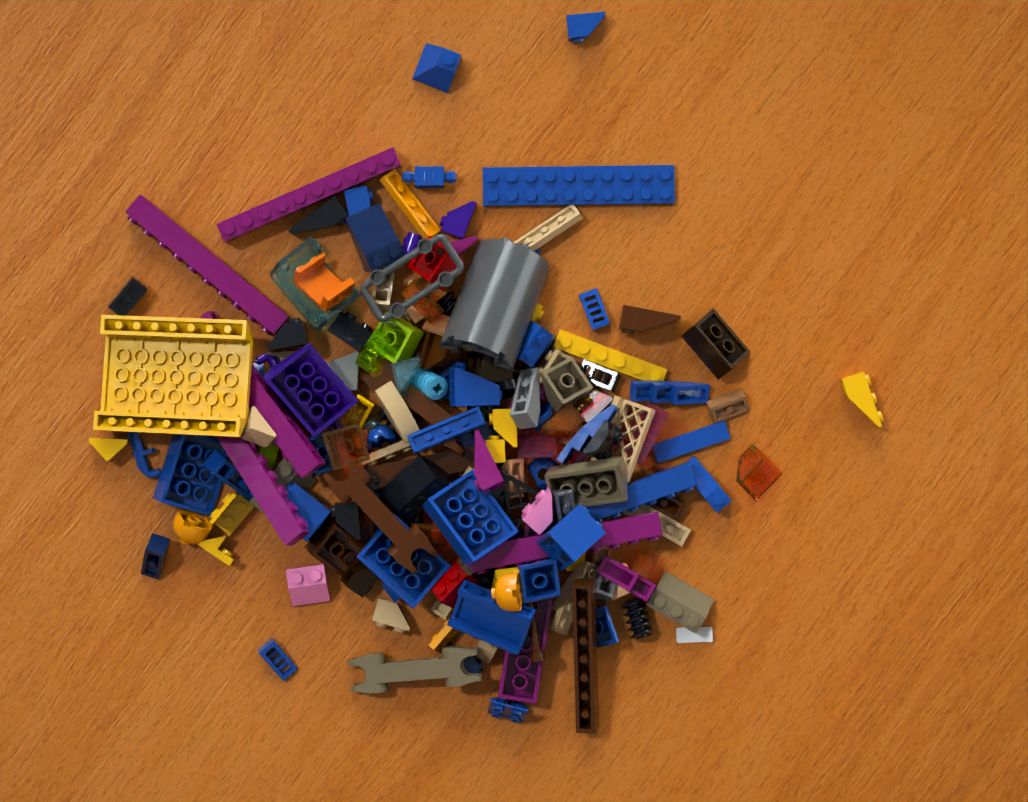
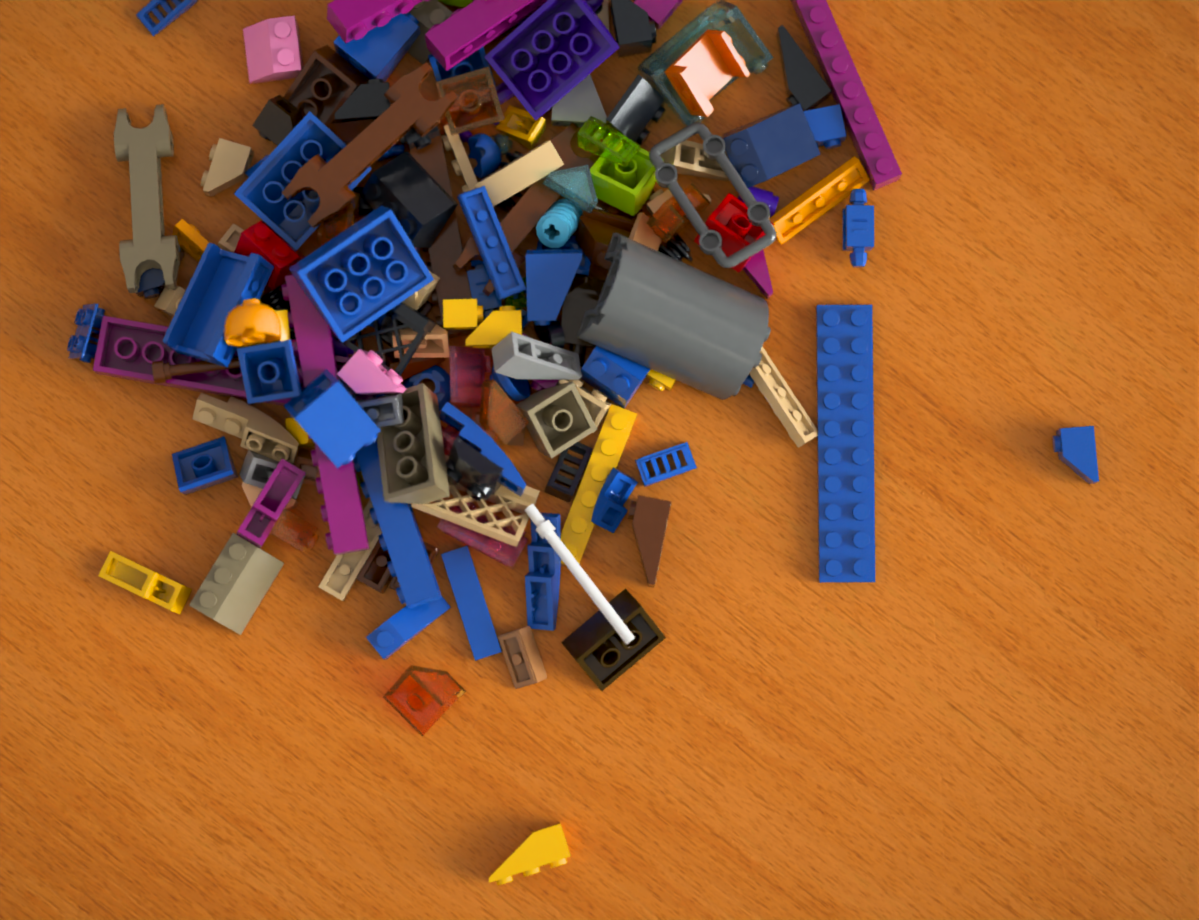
camera: 90 degrees right, 5 degrees down
blue slope [412,43,462,93] -> none
dark purple slope [439,201,477,239] -> none
magenta slope [474,430,506,495] -> none
slope [571,387,613,426] -> none
reddish brown brick [572,578,599,734] -> none
black piece [621,598,653,639] -> none
white sticker [676,627,713,643] -> none
none -> yellow slope [98,551,192,614]
none -> white bar [524,504,635,644]
none -> blue slope [591,467,638,533]

